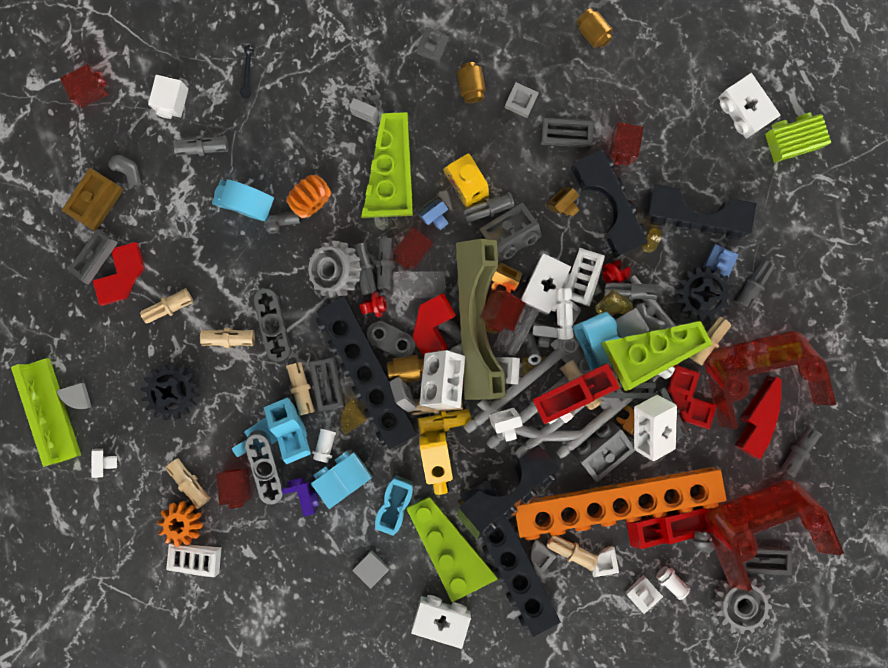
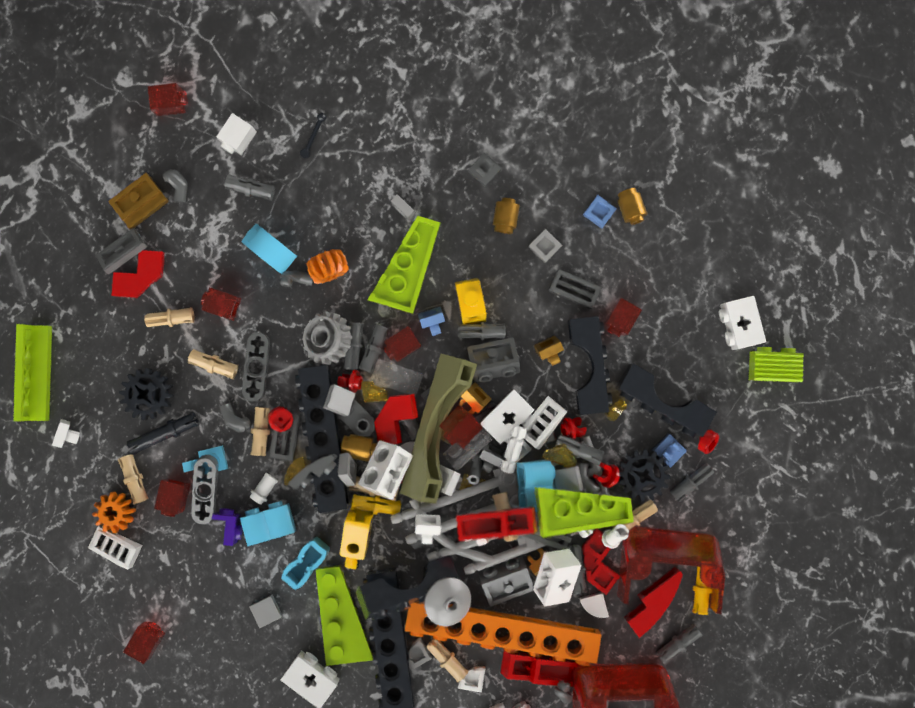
camera: 20 degrees right, 0 degrees up
light grey tile [57,383,92,409] -> none
medium azure brick [263,398,311,464] -> none
none -> clear red brick [123,621,165,664]
none -> black pin [127,412,199,455]
none -> clear red brick [201,287,241,321]
none -> dark grey arm [219,403,251,432]
none -> red tile [268,407,293,432]
none -> dark grey slope [288,454,338,490]
none -> light grey tile [323,385,355,416]
none -> clear yellow tile [362,381,388,402]
none -> light grey dish [424,577,471,626]
none -> white tile [579,592,609,618]
none -> medium blue tile [583,195,617,228]
none -> red plate [593,463,620,488]
none -> white pin [602,524,629,549]
none -> yellow pin [692,564,713,615]
none -> red tile [698,429,719,454]

